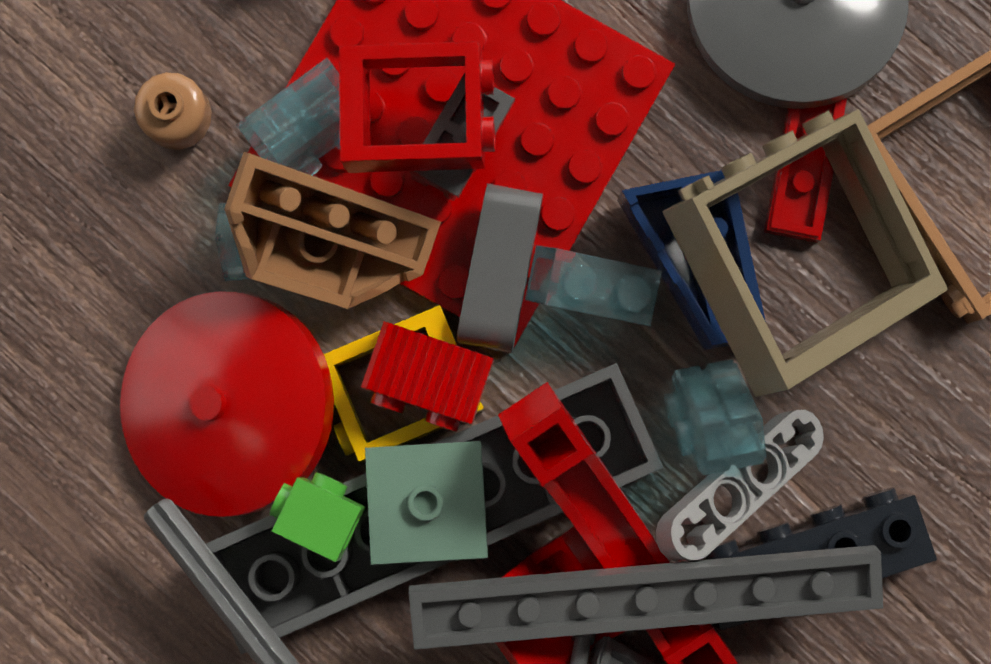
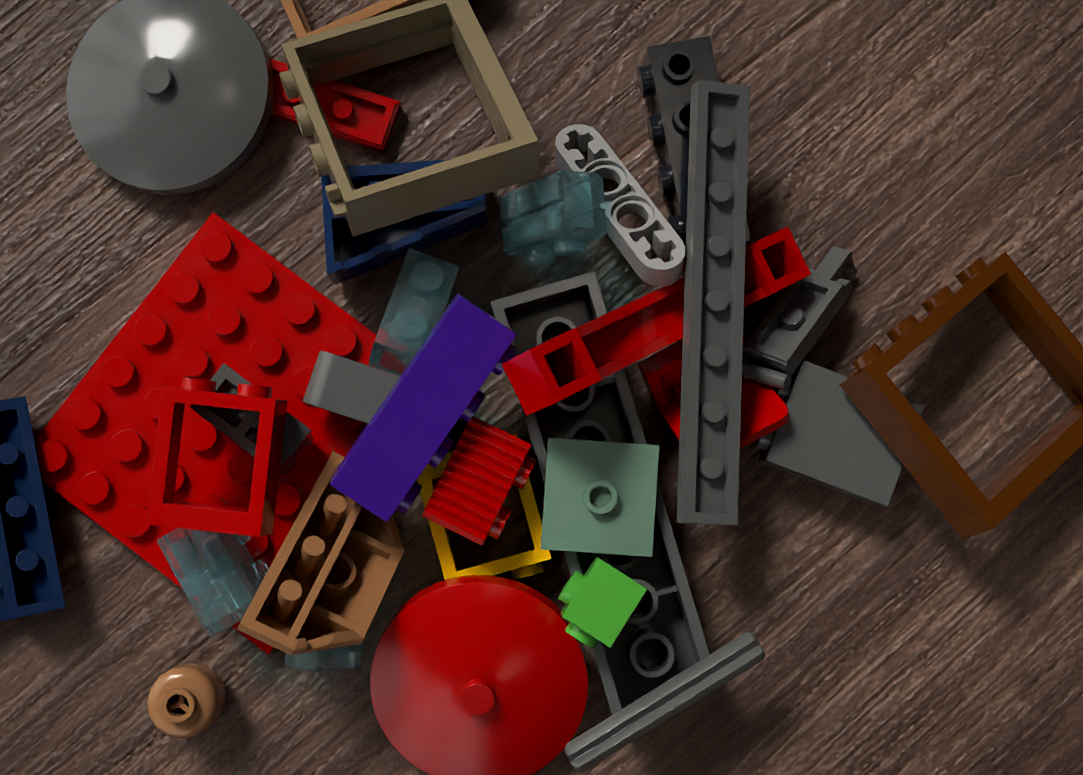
camera: 90 degrees left, 0 degrees up
none -> dark purple brick [330,293,518,522]

